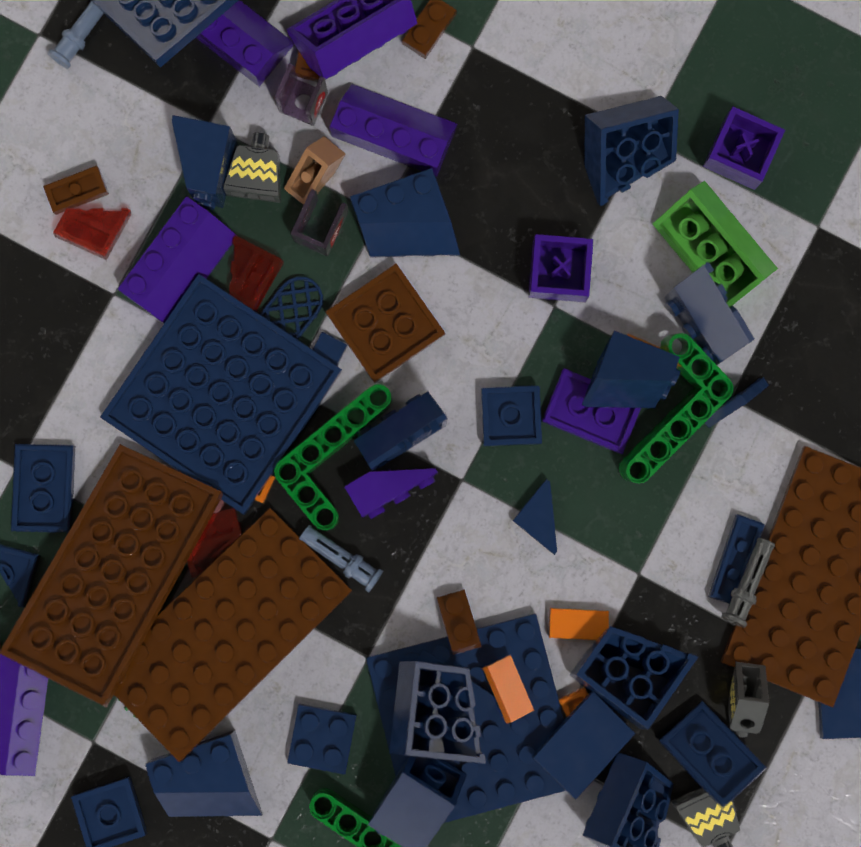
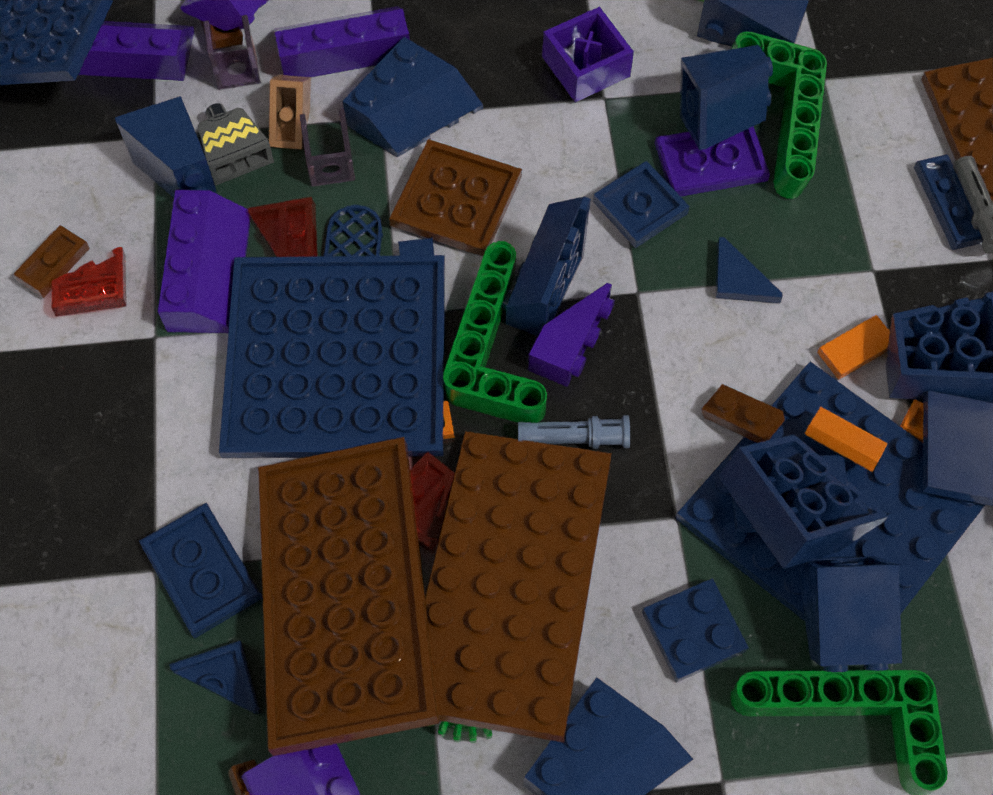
camera: 30 degrees left, 20 degrees down
dark blue tile [705,377,769,428] -> none

